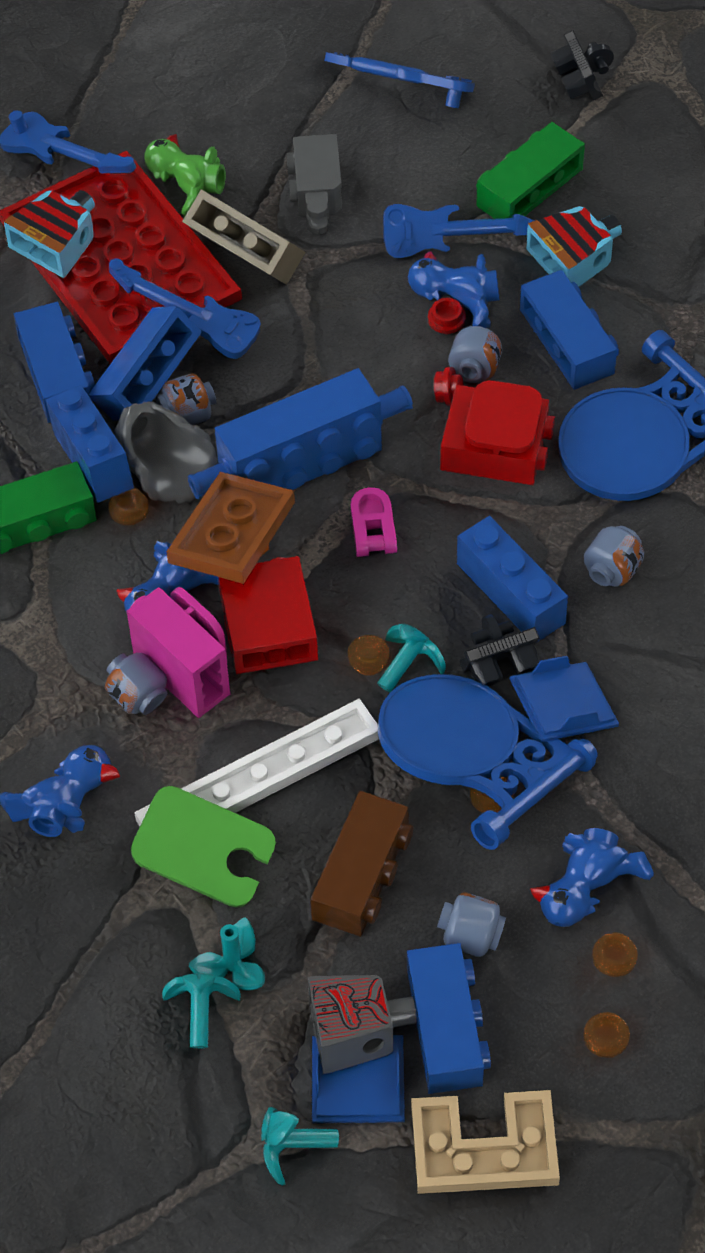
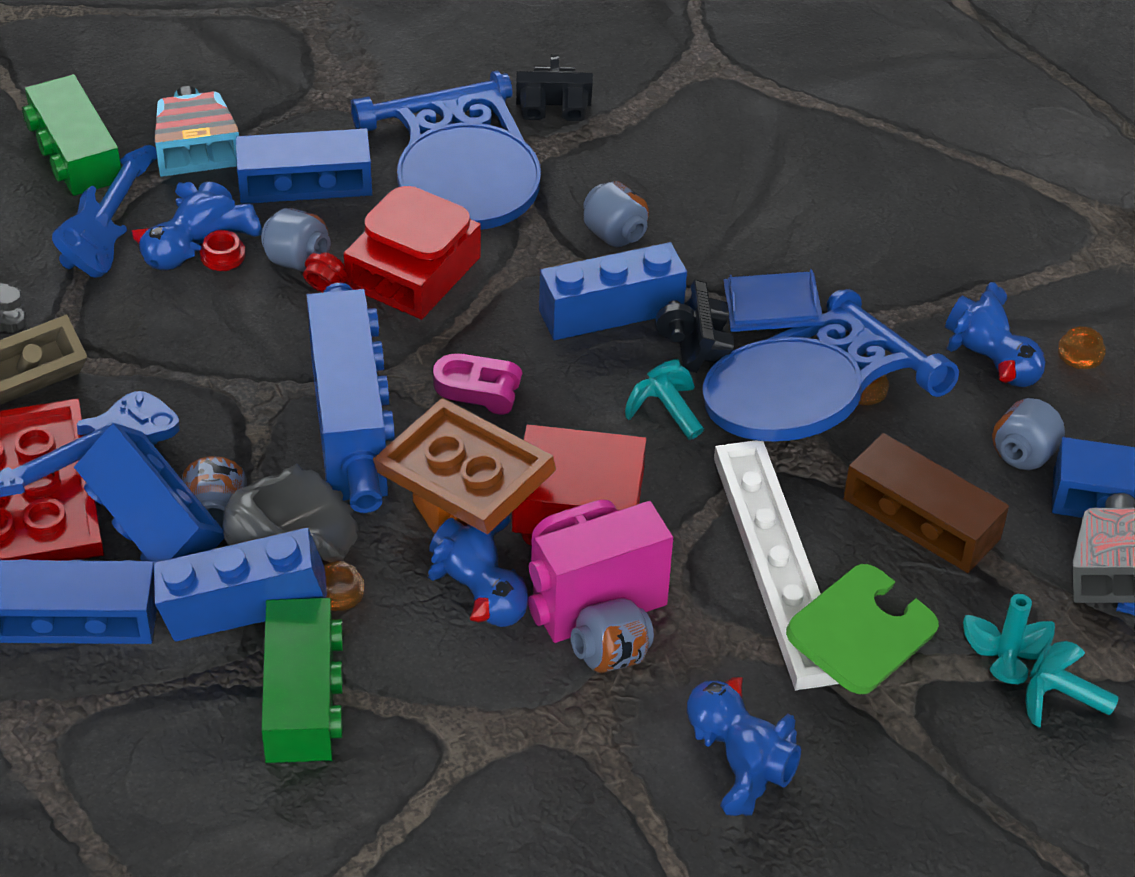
camera: 75 degrees left, 10 degrees down
clear orange plate [348,635,389,675] -> none

